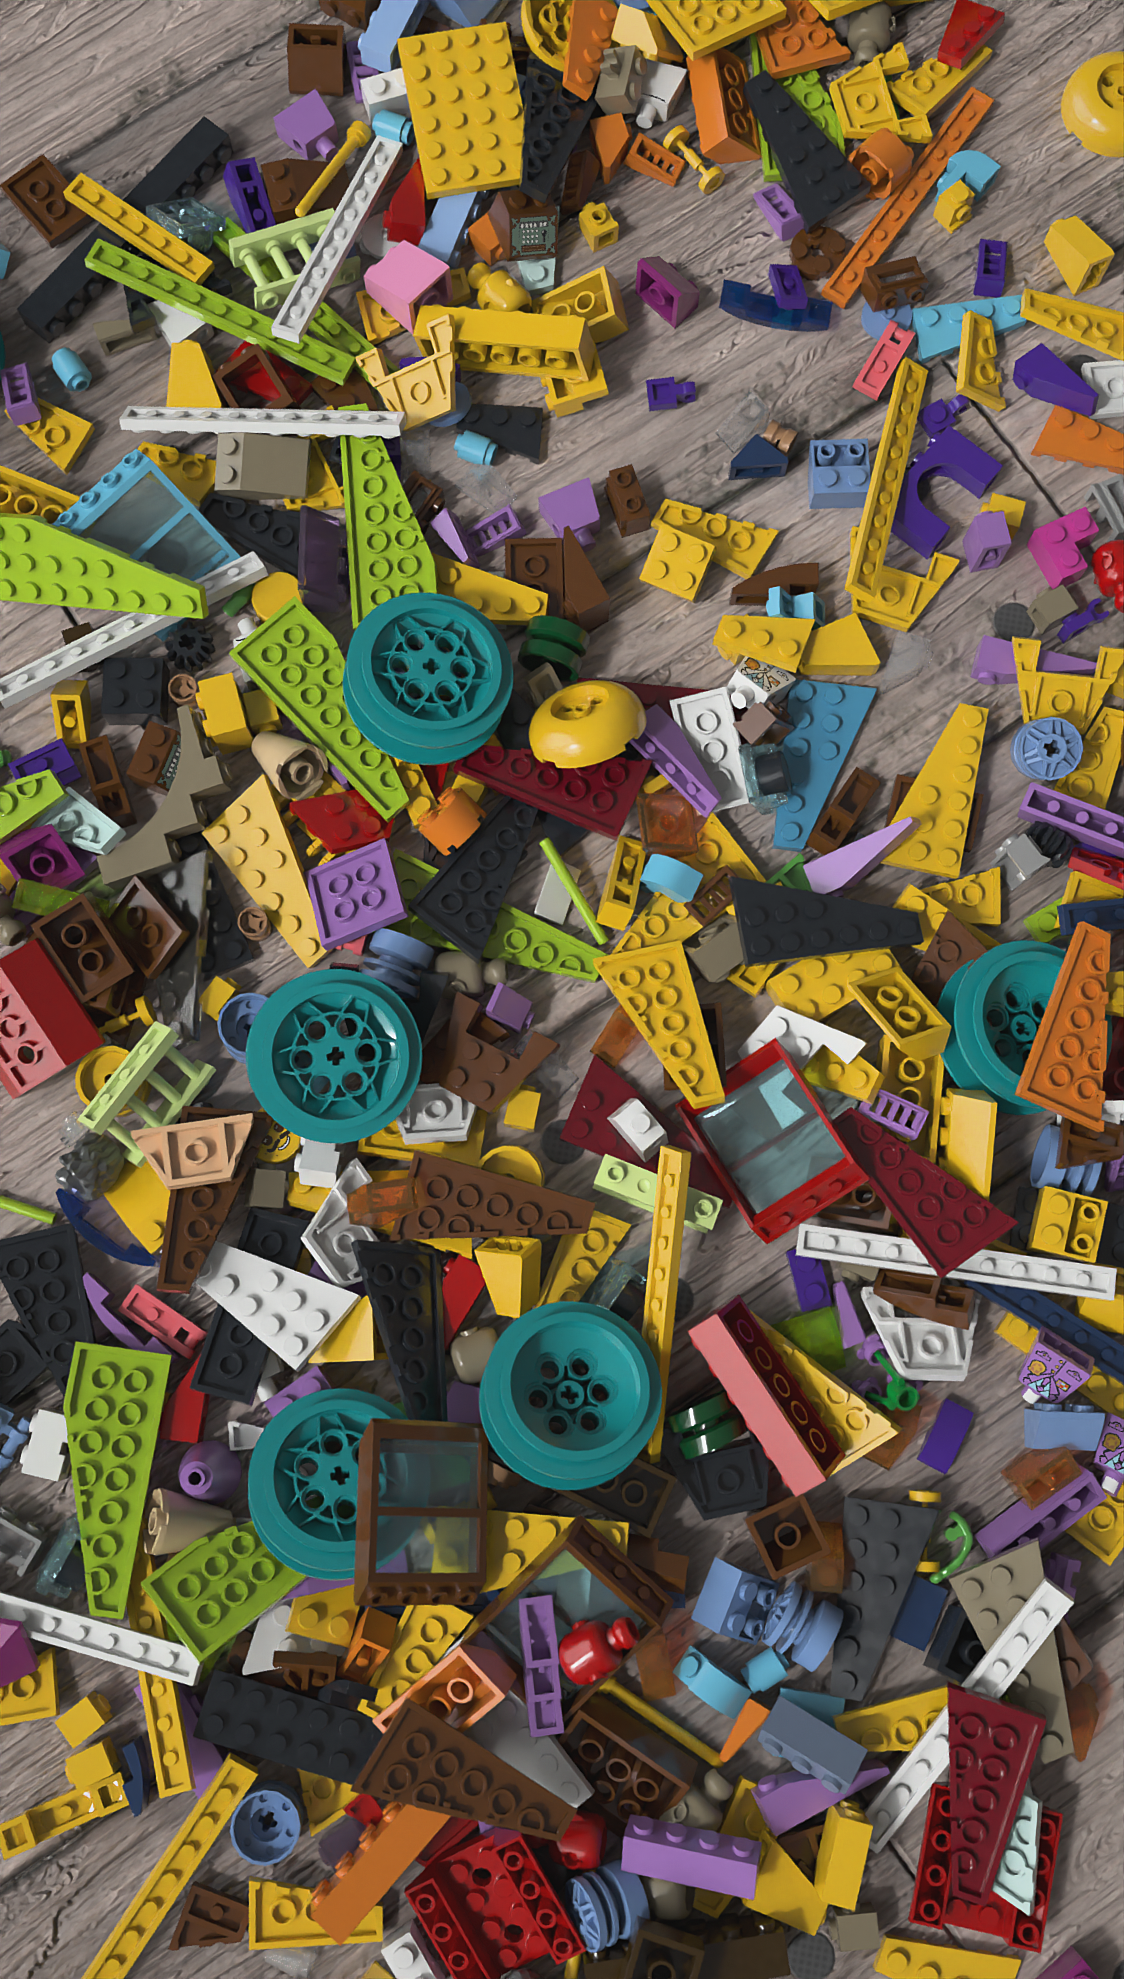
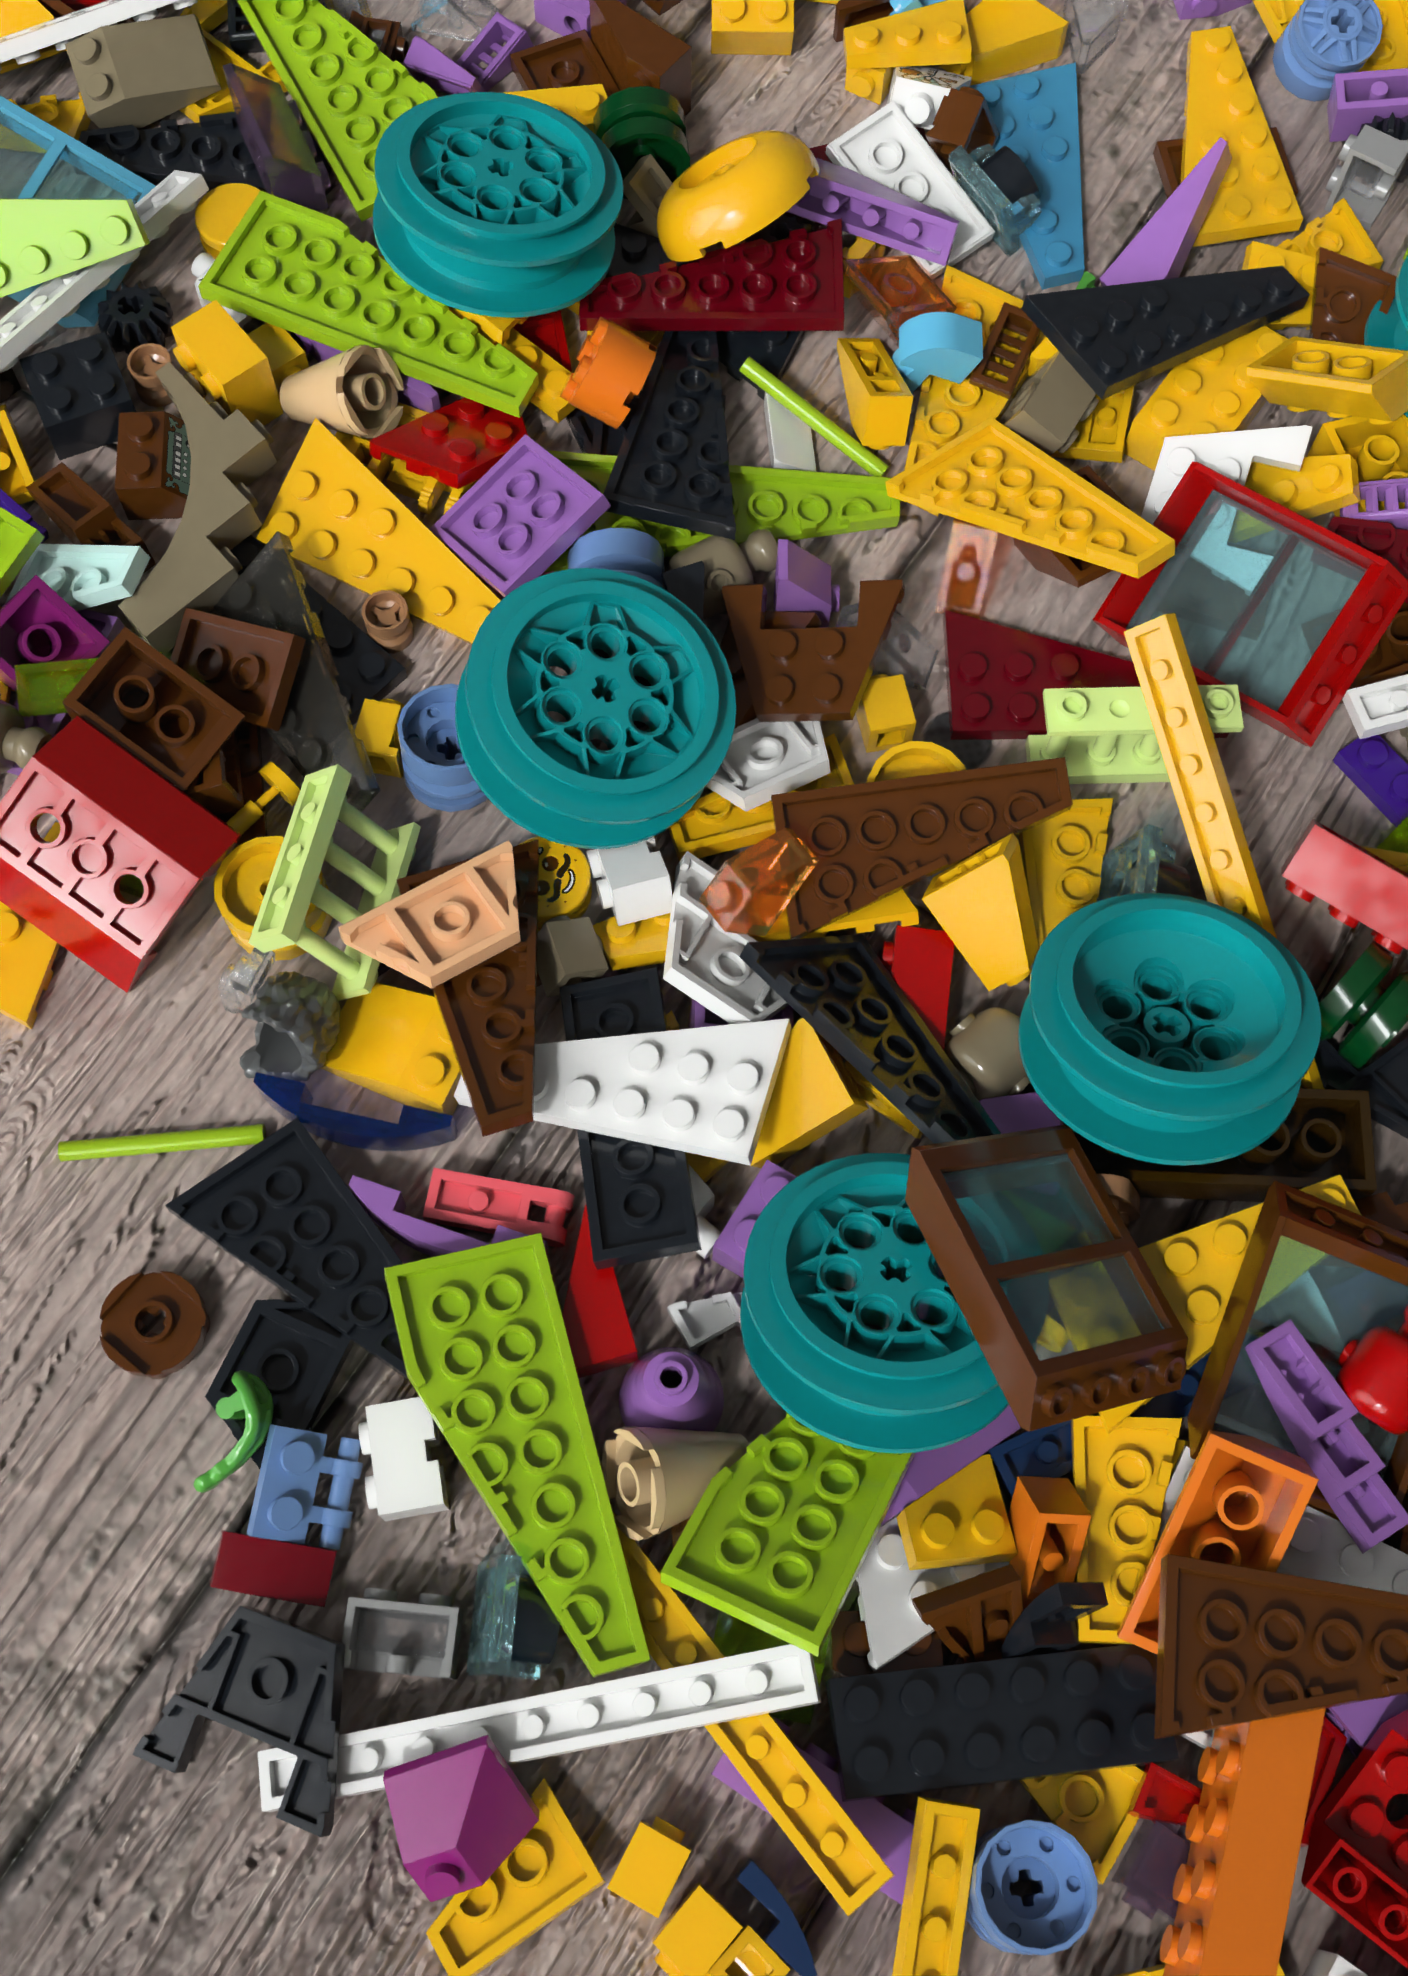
camera: 25 degrees left, 10 degrees down
bright green arm [222,583,255,617] -> none
white torso [607,1098,668,1162] -> none
reddish brown slope [806,767,881,856] -> none

